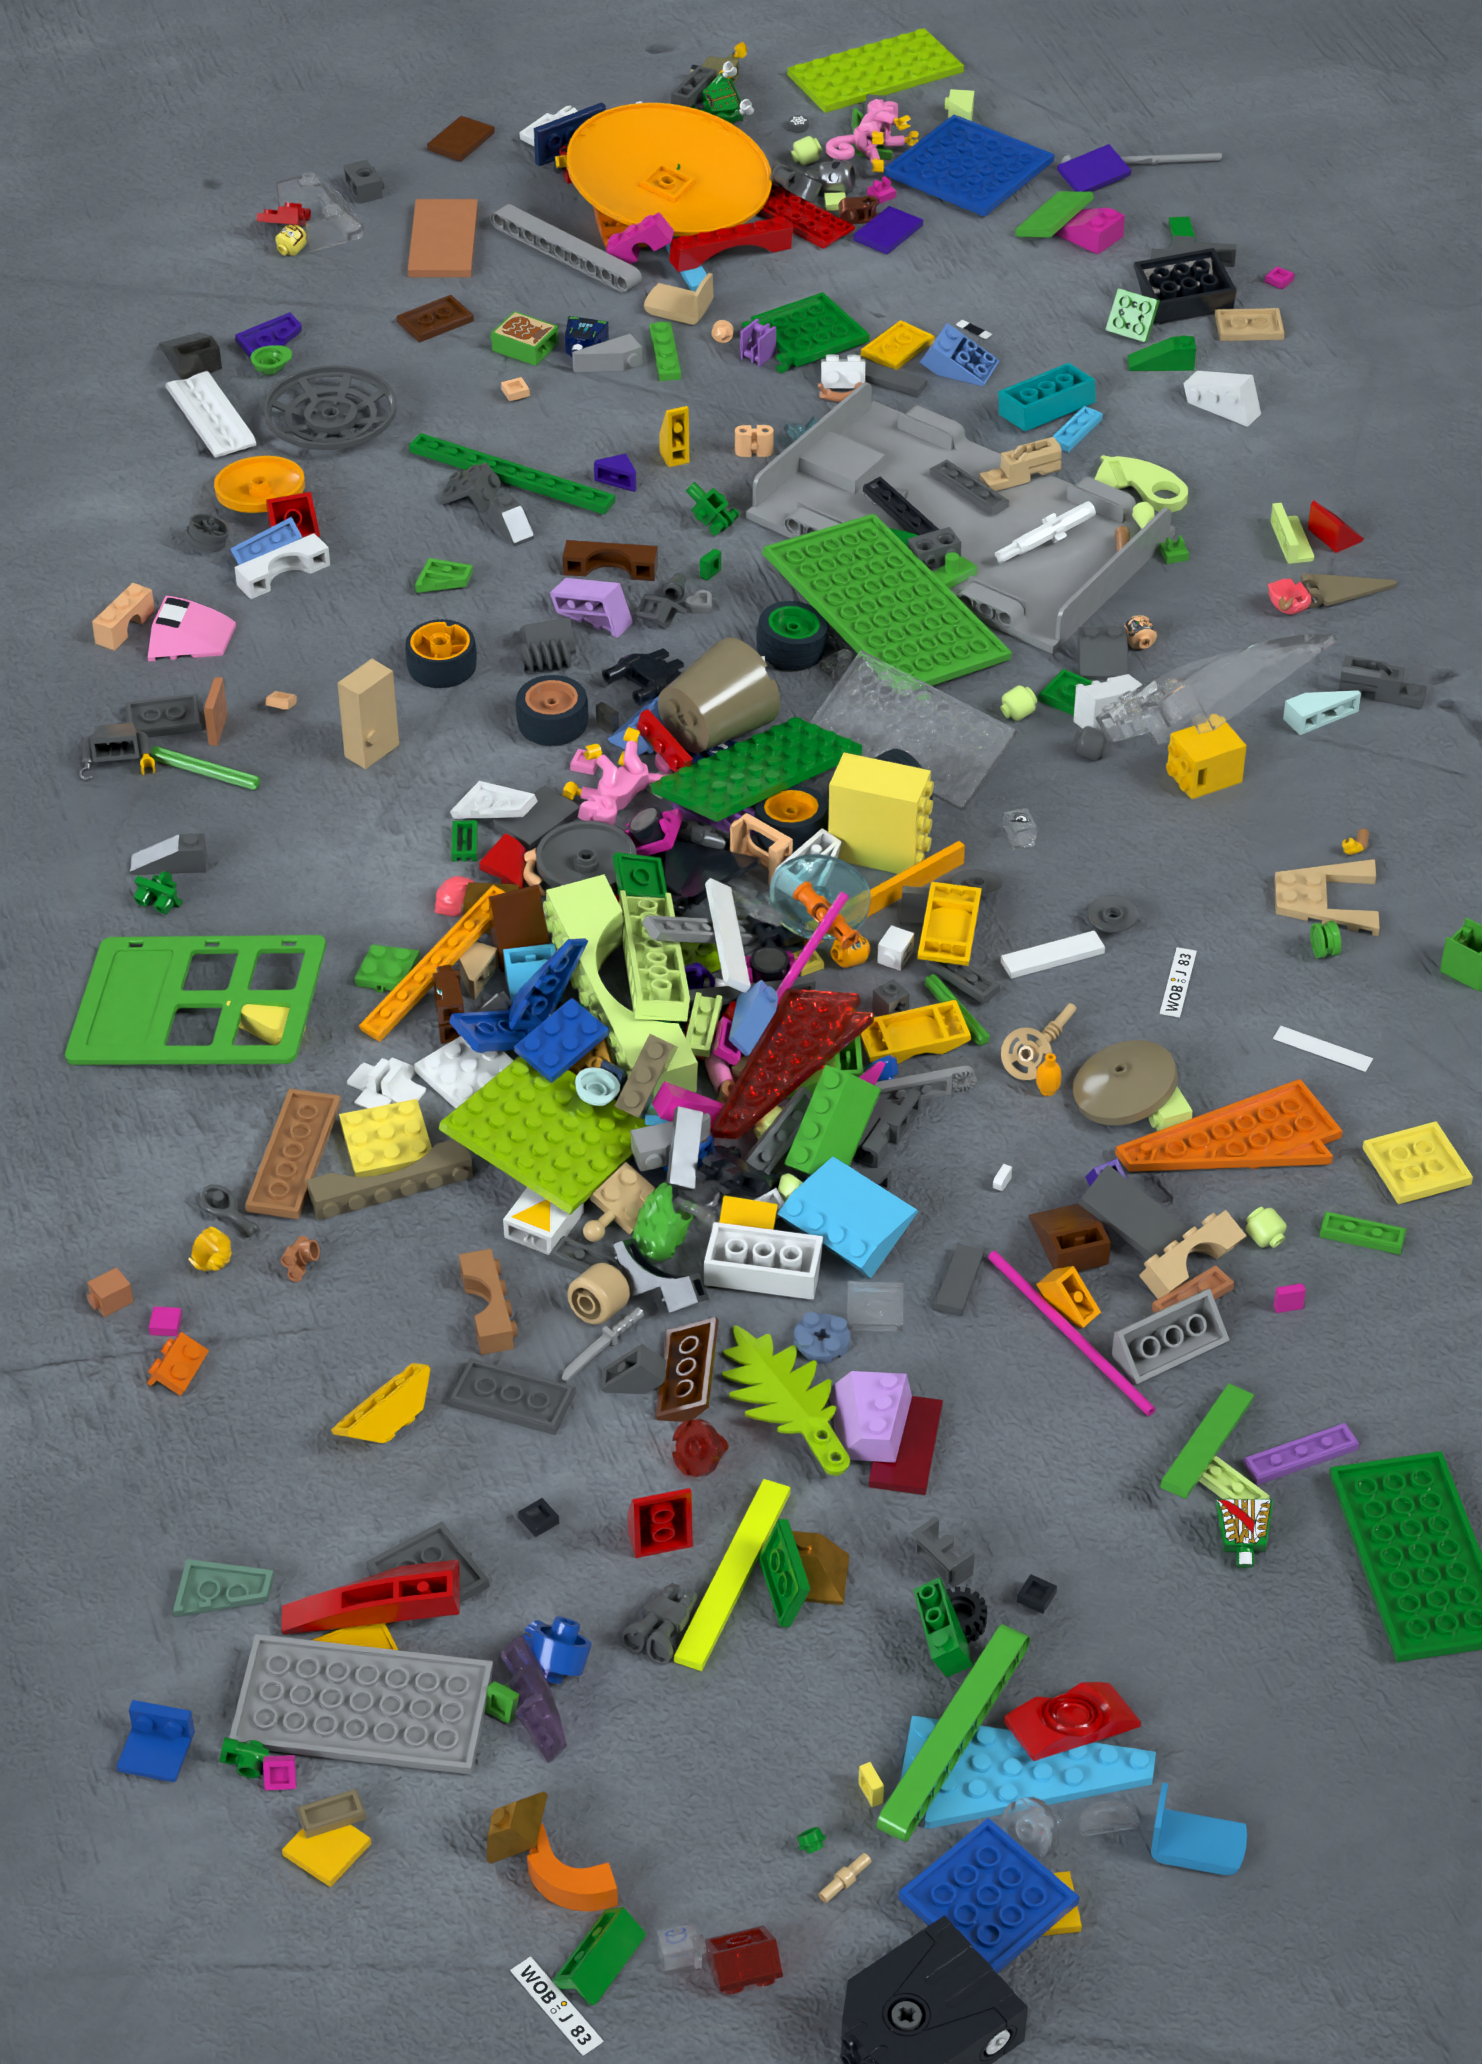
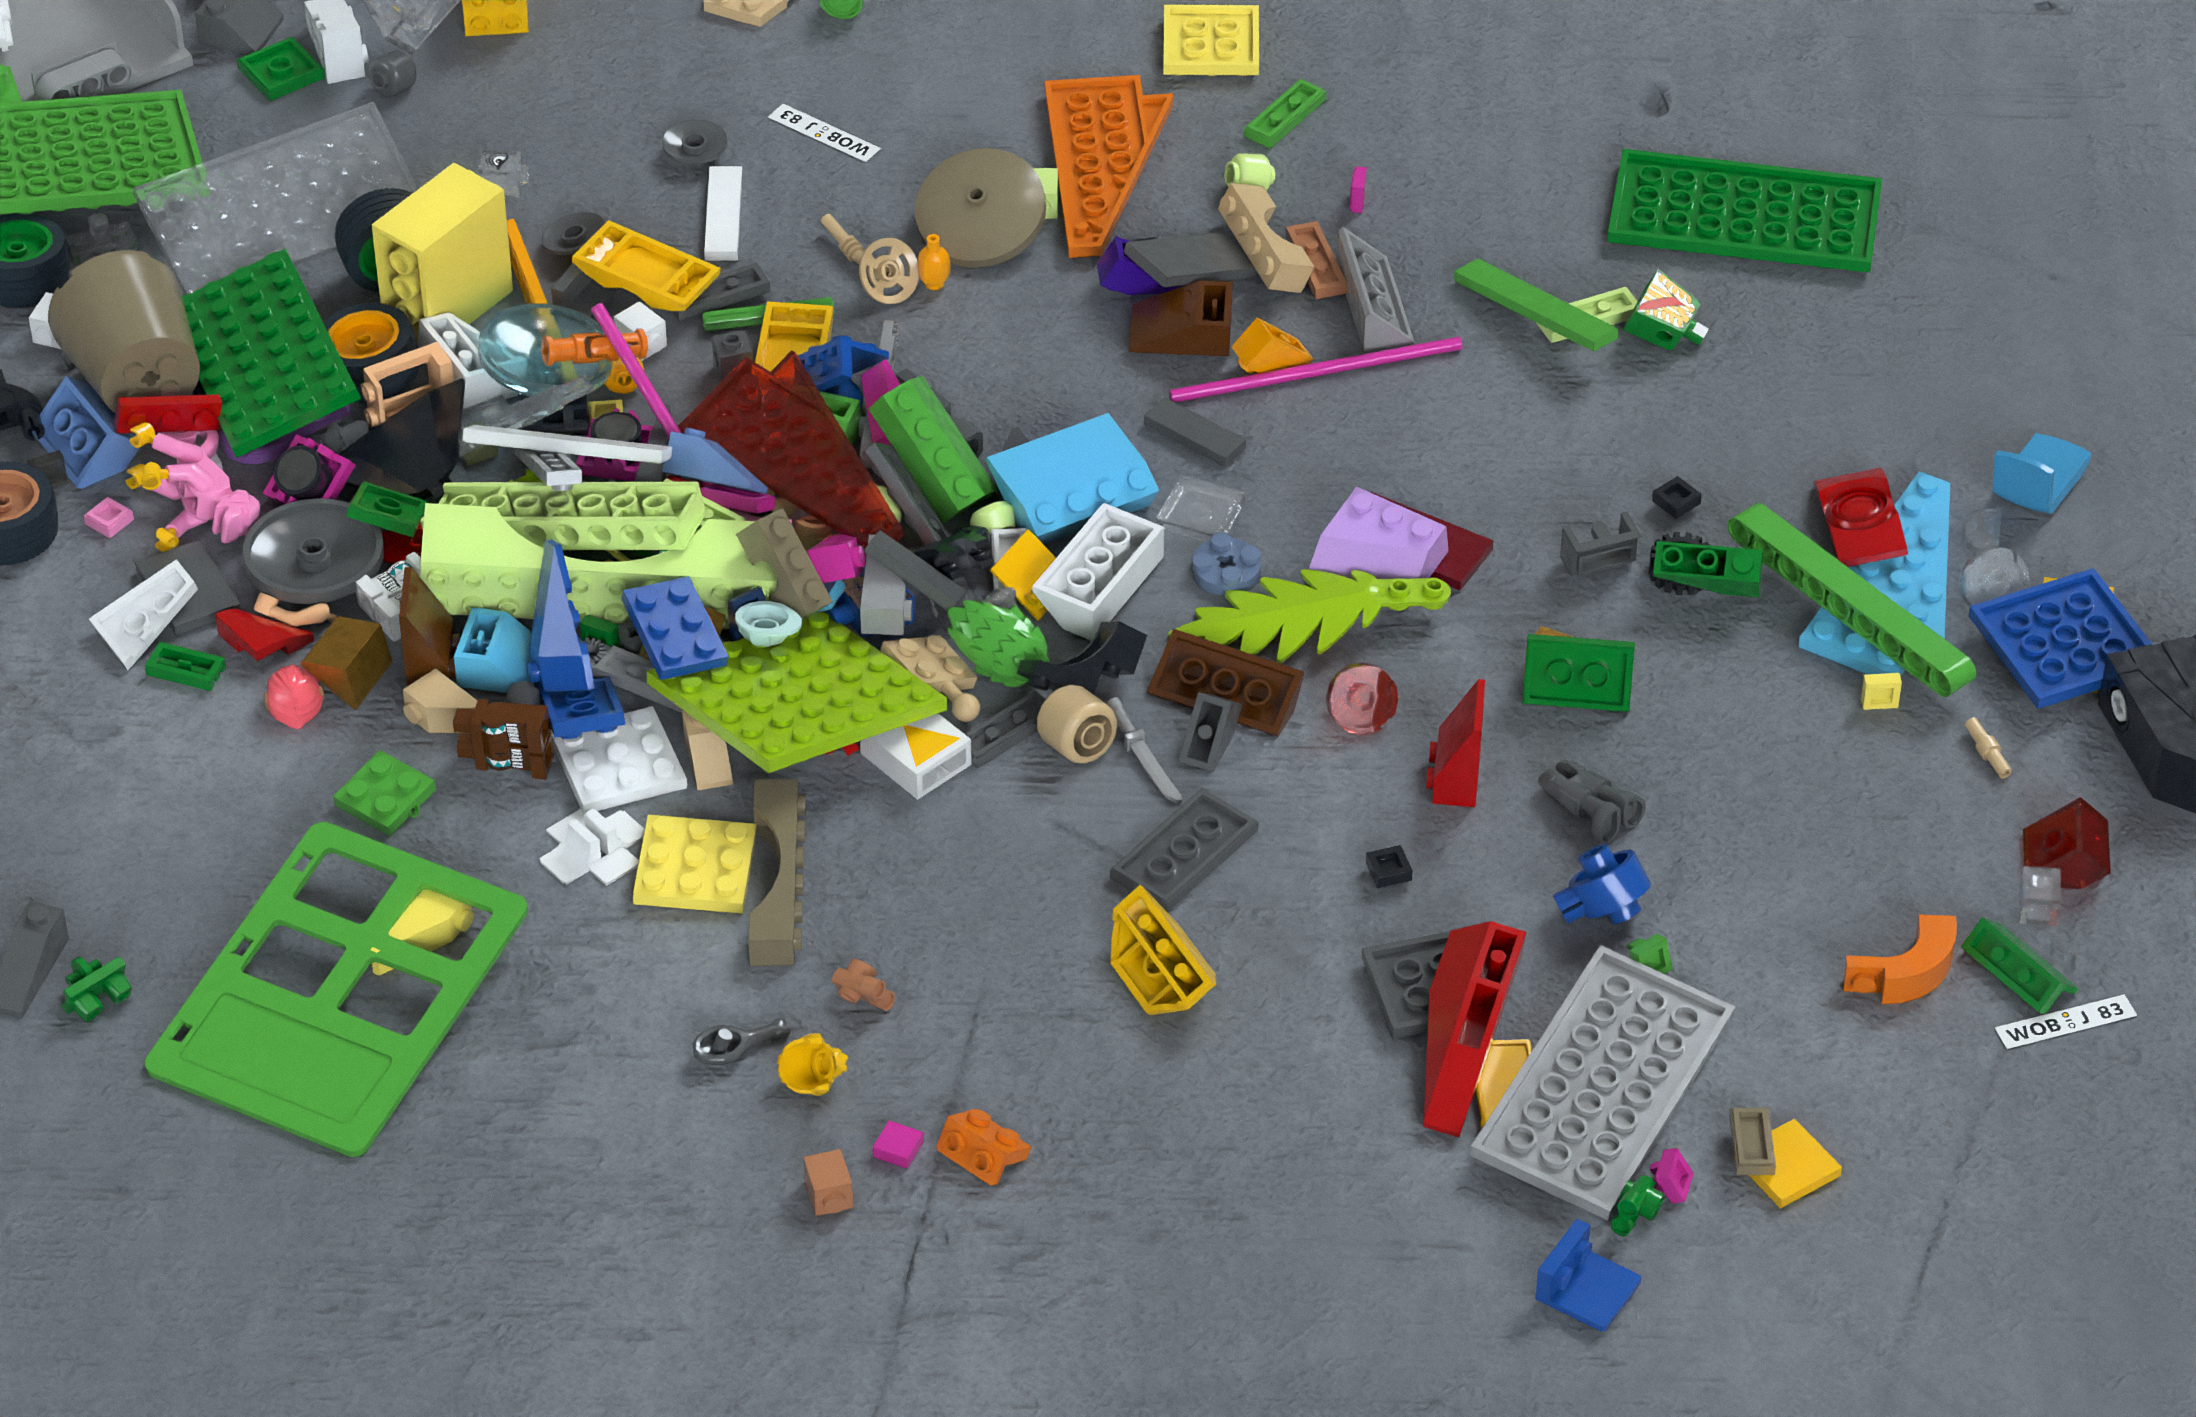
camera: 70 degrees left, 0 degrees up
sand green wing [173,1559,275,1617] -> none
medium nougat plate [245,1088,341,1219] -> none
light orange tile [359,885,505,1042] -> none
medium nougat arch [459,1249,518,1355] -> none
pearl gold slope [486,1791,548,1864] -> none
clear purple slope [500,1635,567,1763] -> none
neon yellow tile [674,1479,791,1671] -> none
green plate [797,1826,827,1854] -> none
white piece [993,1164,1012,1191] -> none
yellowish green head [1000,685,1037,721] -> none
medium lavender tile [1243,1423,1359,1485] -> none
white sticker [1273,1026,1373,1072] -> none
none -> blue bracket [795,335,889,391]

